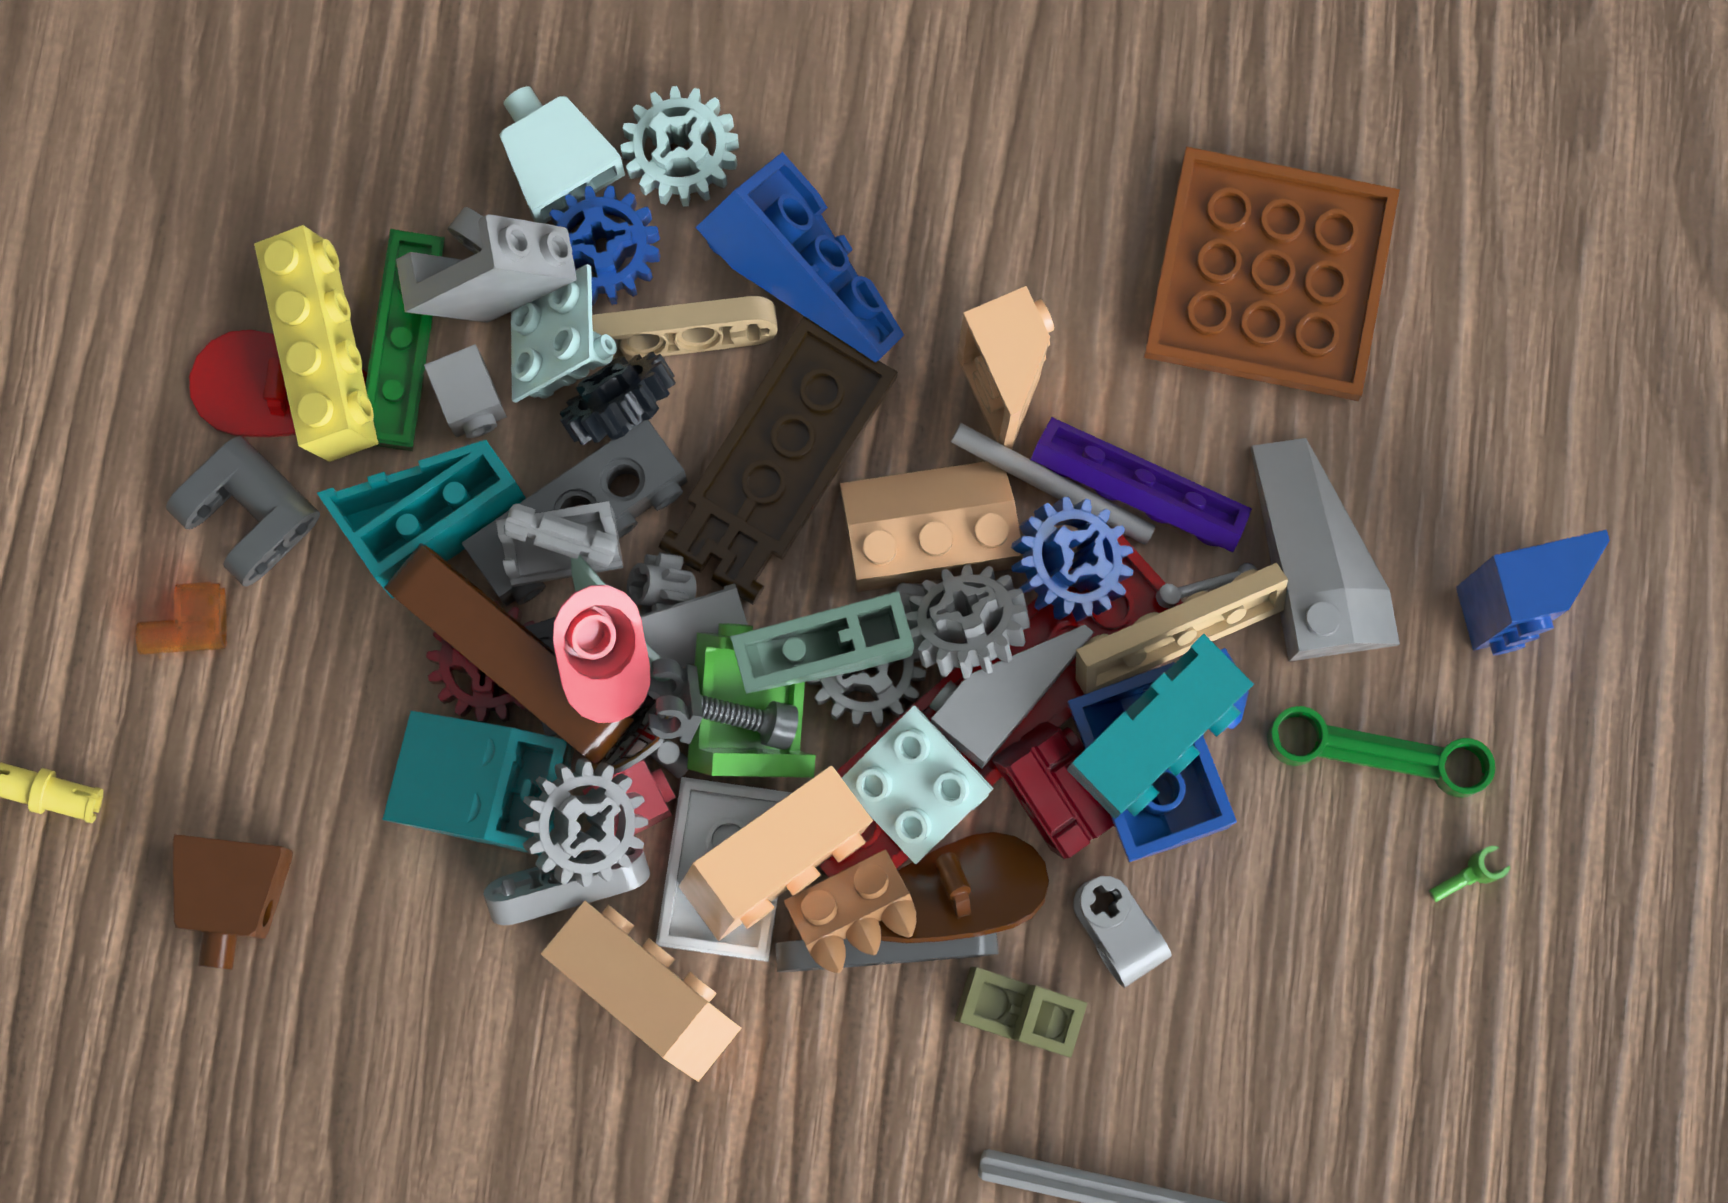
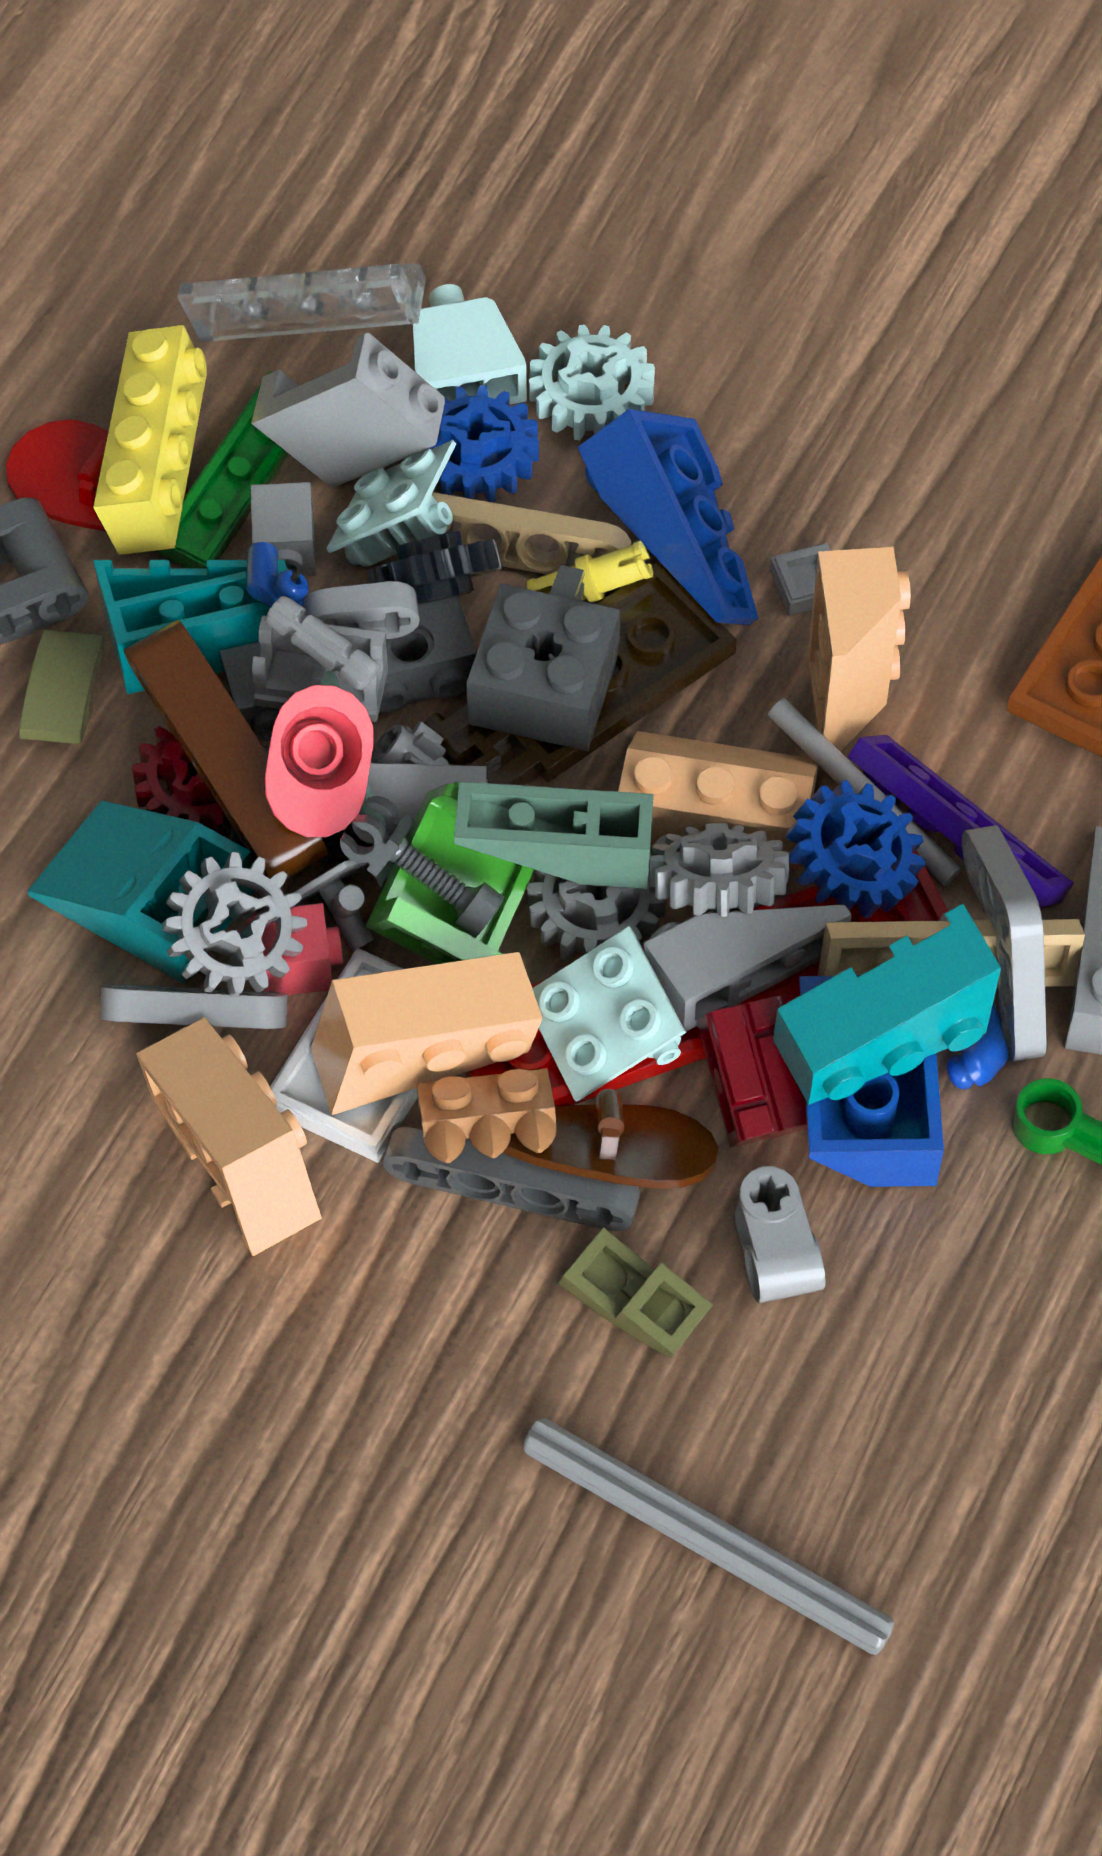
camera: 20 degrees right, 20 degrees down
none -> olive slope [19,630,105,744]
none -> clear fence [177,263,426,342]
none -> blue arm [246,542,309,608]
none -> light grey beam [302,581,420,639]
none -> dark grey hinge [467,565,620,751]
none -> light yellow pin [527,540,653,603]
none -> light grey tile [770,543,831,616]
none -> light grey beam [962,825,1047,1062]

